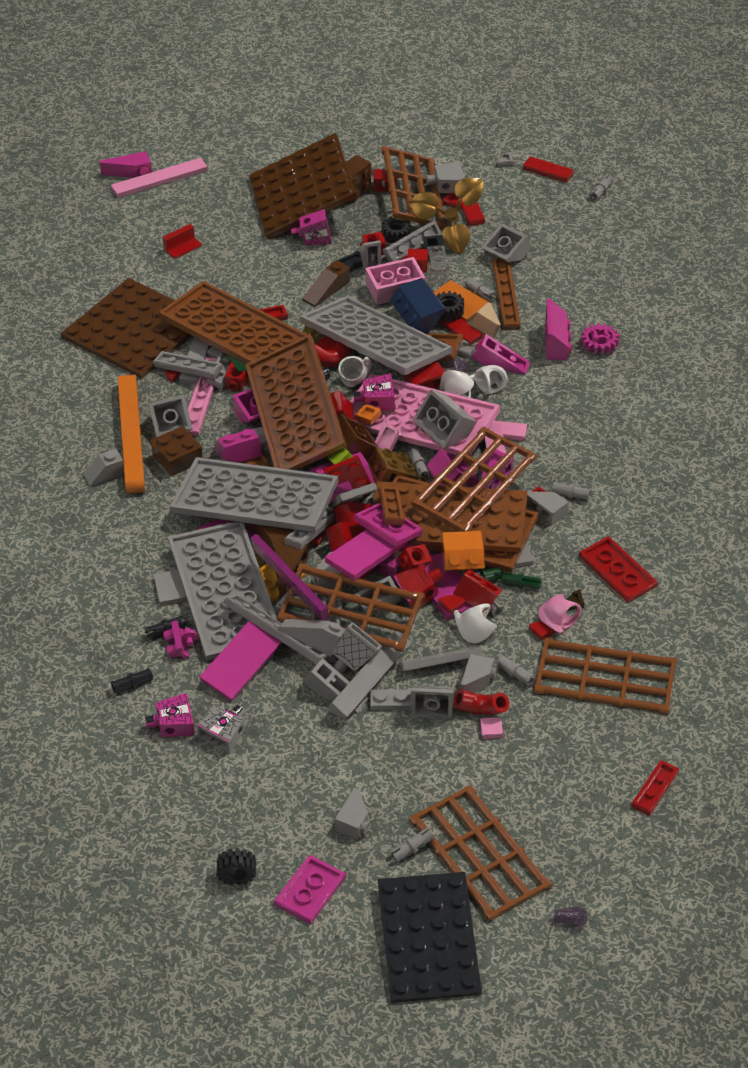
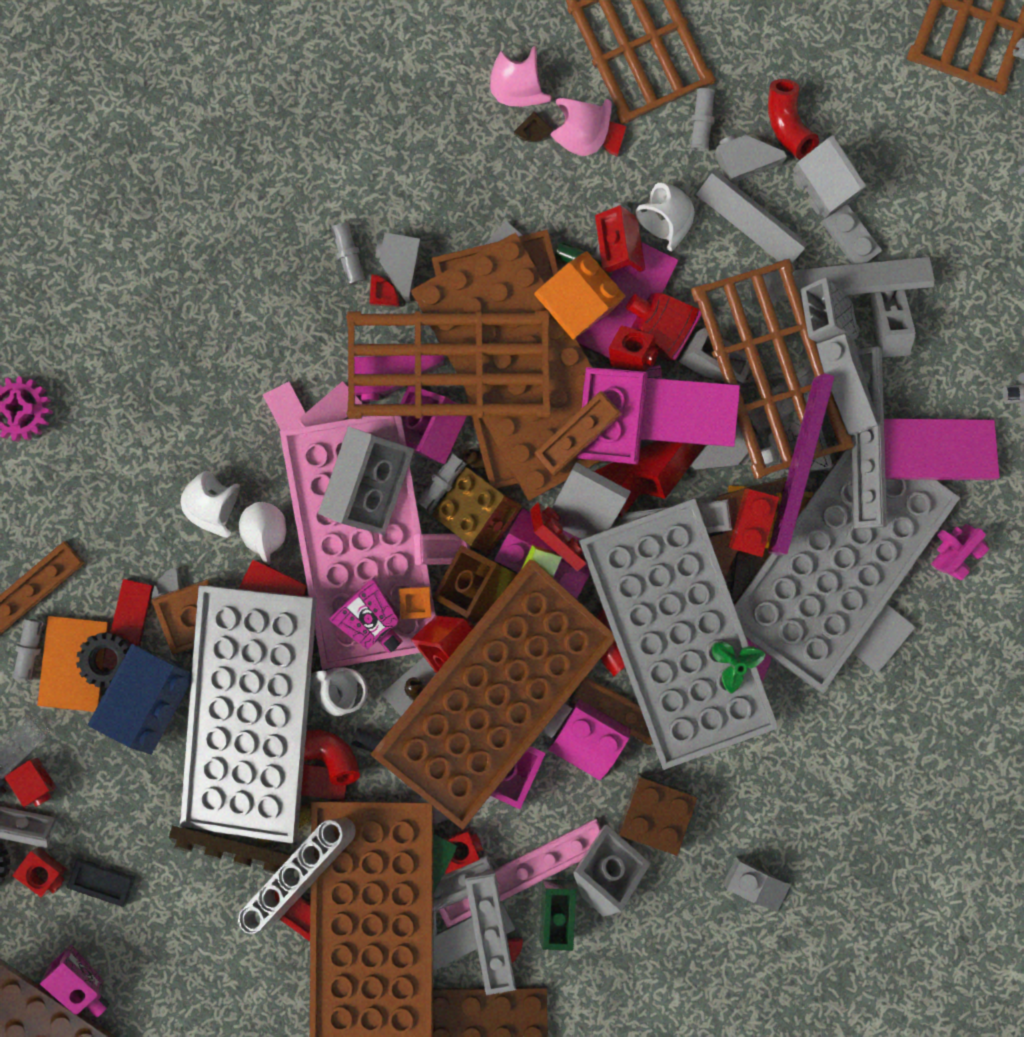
camera: 125 degrees left, 40 degrees up
orange beam [118,374,145,494] -> none
black pin [145,615,186,640] -> none
reddish brown slope [302,260,350,307] -> none
light grey slope [359,240,381,271] -> none
bright pink brick [365,257,426,305] -> none
red tile [438,595,466,615] -> none
clear purple cone [450,358,468,374] -> none
tan slope [471,303,501,338] -> none
dark pink slope [471,334,530,375] -> none
bright pink tile [480,717,503,739] -> none
dark green axle [502,572,542,589] -> none
dark pink slope [545,299,572,360] -> none
red tile [578,536,658,603] -> none
none -> dark brown plate [169,825,291,874]
none -> light grey beam [238,817,356,934]
none -> bright pink piece [490,46,552,107]
none -> dark green brick [539,880,577,951]
none -> green plant [712,641,766,694]
none -> red brick [728,488,779,557]

